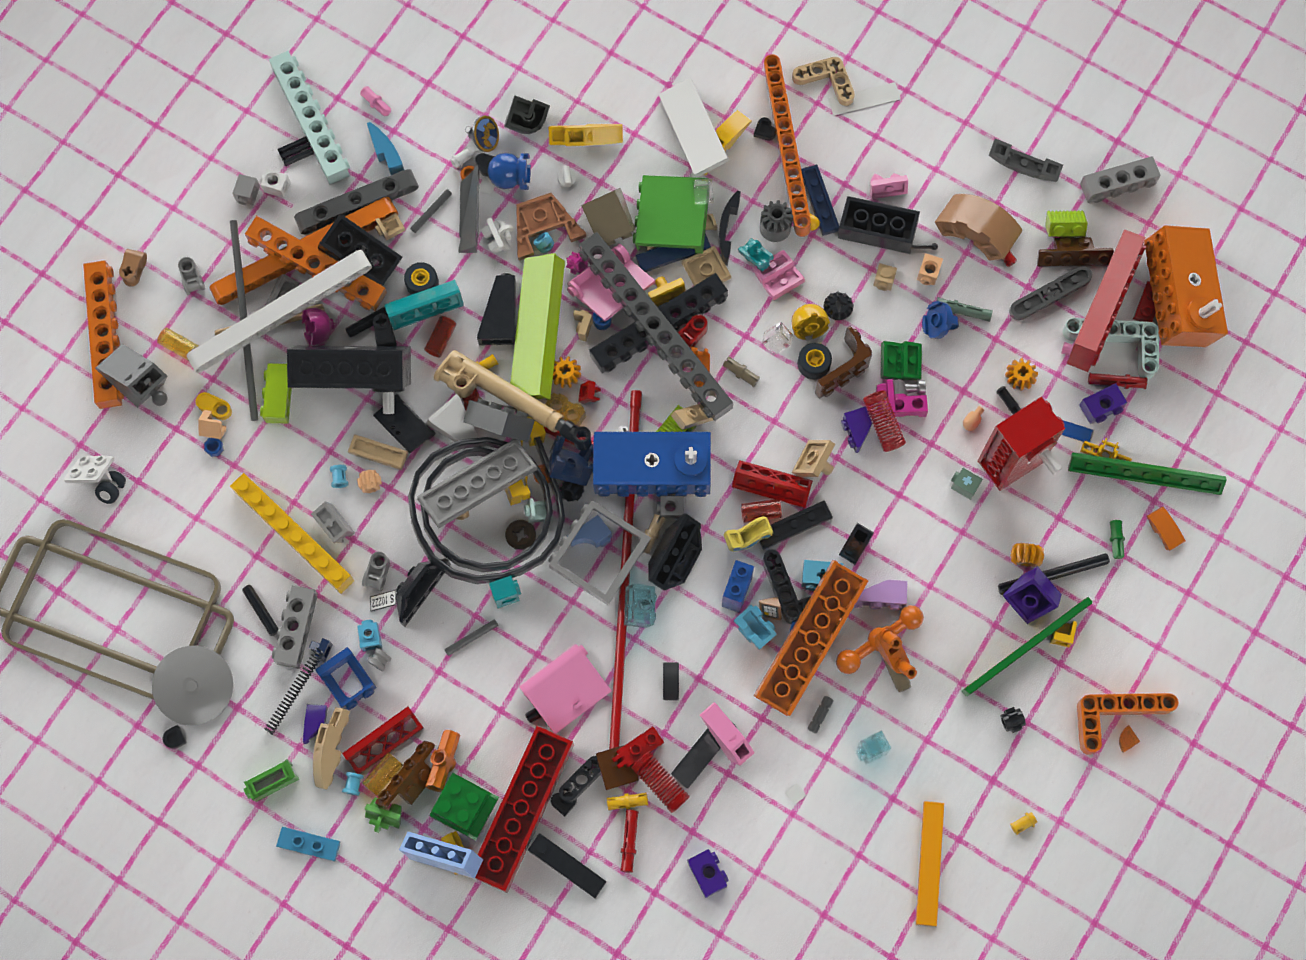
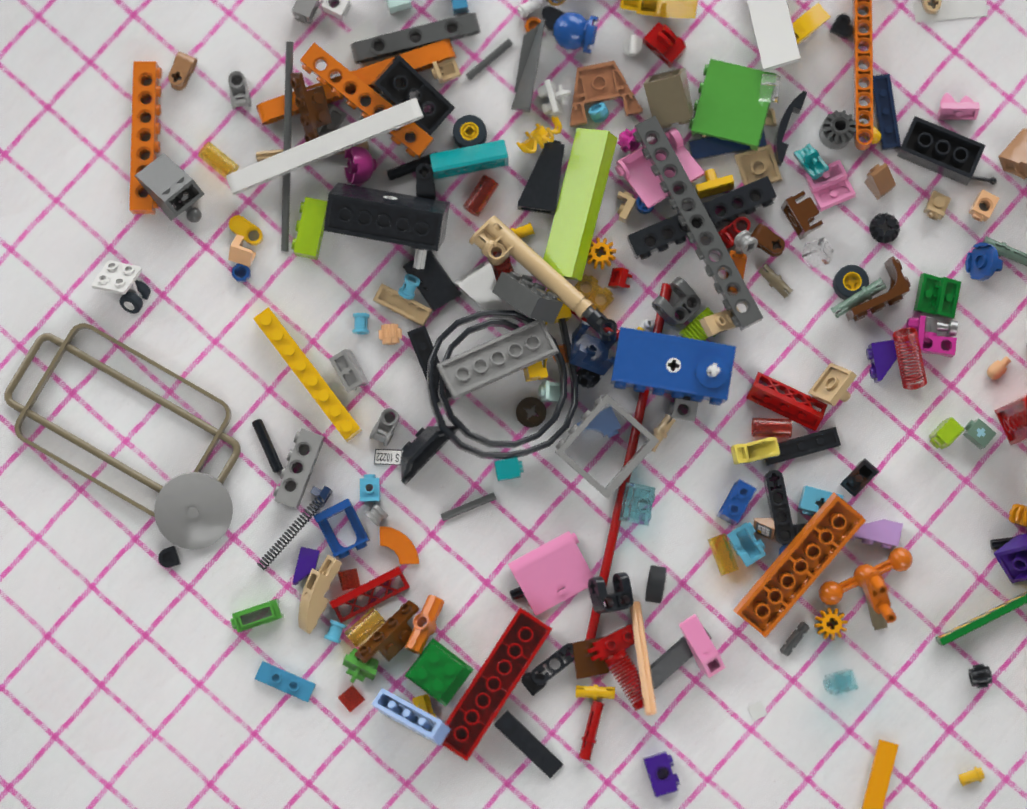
camera: 10 degrees right, 10 degrees up
black wedge [648,513,702,591] -> none
yellow cylinder [791,304,830,340] -> none
none -> reddish brown bracket [290,72,332,142]
none -> clear red tile [338,568,360,591]
none -> clear red tile [338,685,365,713]
none -> orange tile [380,526,419,565]
none -> medium azure bush [398,274,420,300]
none -> black tile [407,325,452,403]
none -> yellow animal [516,116,562,153]
none -> black piece [588,572,634,614]
none -> light nougat axle [630,601,657,716]
none -> red brick [642,22,686,68]
none -> dark grey piece [652,277,701,326]
none -> clear yellow pin [708,533,739,576]
none -> light grey wheel [734,230,758,254]
none -> reddish brown piece [751,223,785,257]
none -> reddish brown panel [781,191,823,240]
none -> light orange gear [814,607,848,640]
none -> sand green pin [831,278,887,319]
none -> medium nougat slope [864,163,896,200]
none -> lime brick [929,417,965,449]

